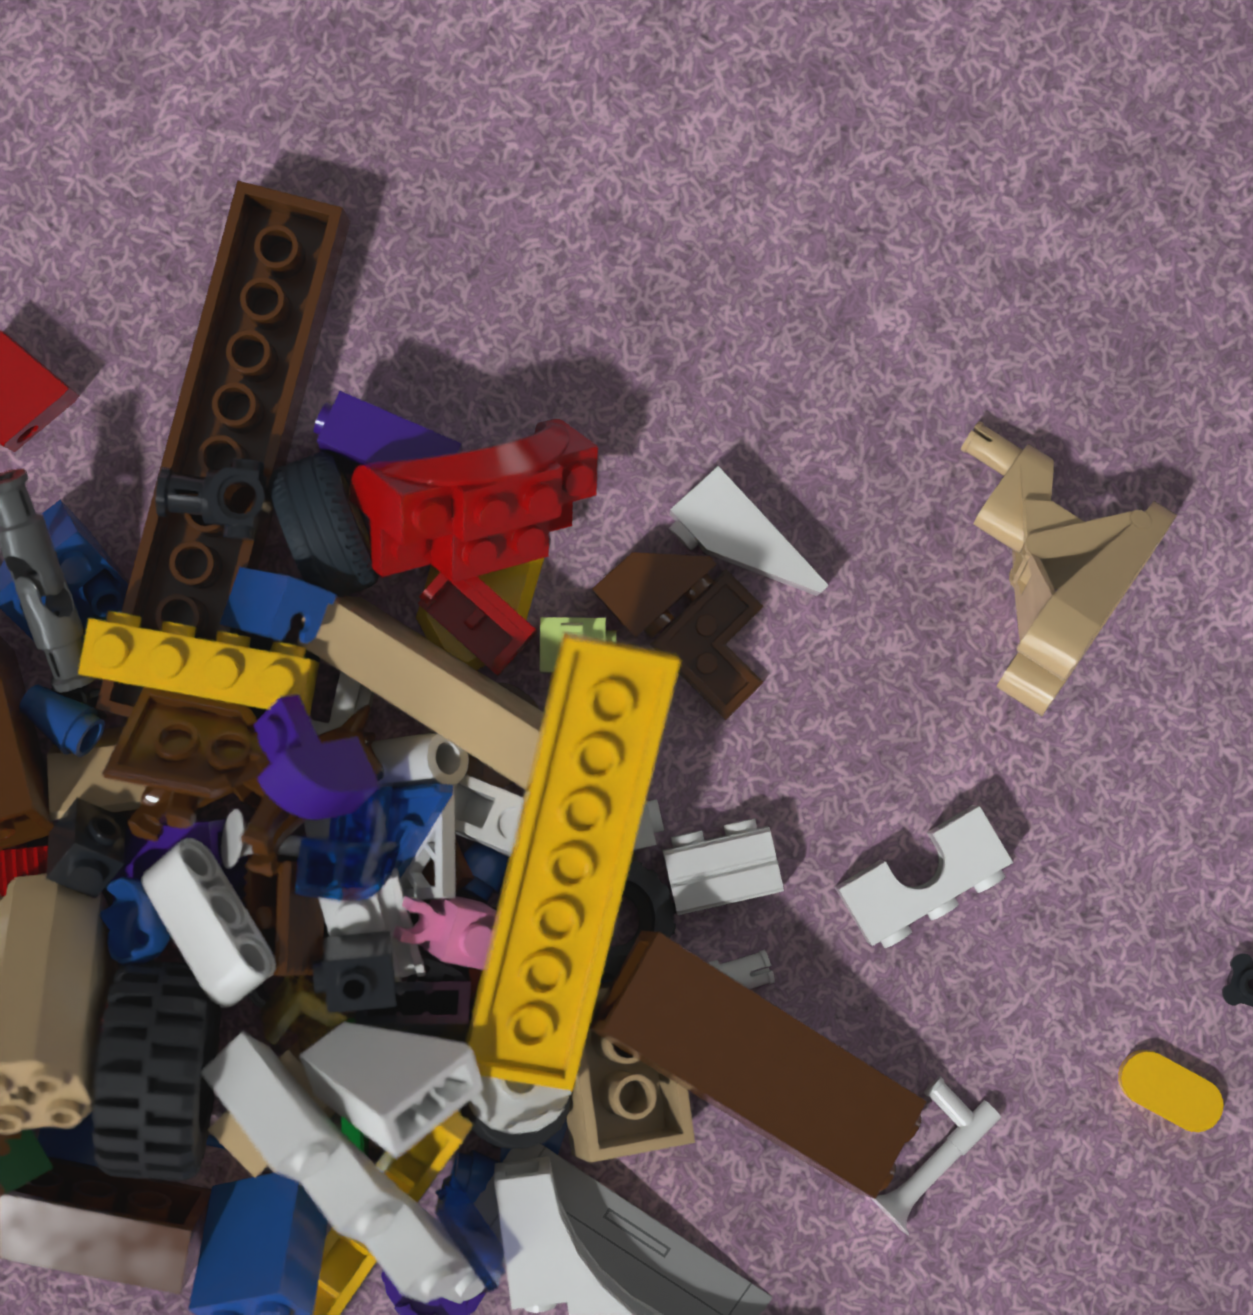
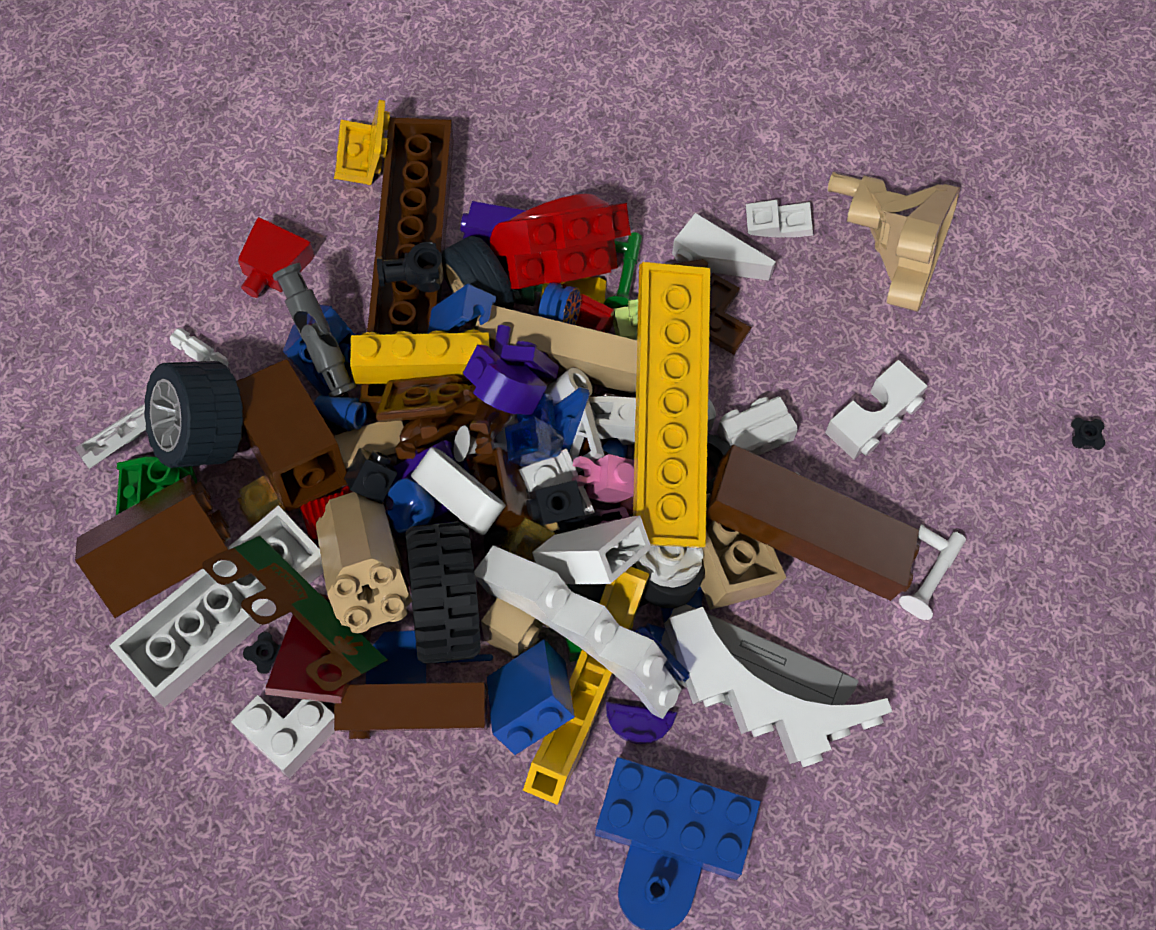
camera: 15 degrees left, 20 degrees down
yellow tile [1118,1050,1224,1132] -> none
none -> yellow bracket [334,99,390,185]
none -> dark purple plate [493,325,559,379]
none -> blue wheel [538,282,581,325]
none -> green piece [604,232,642,309]
none -> white slope [746,200,813,237]

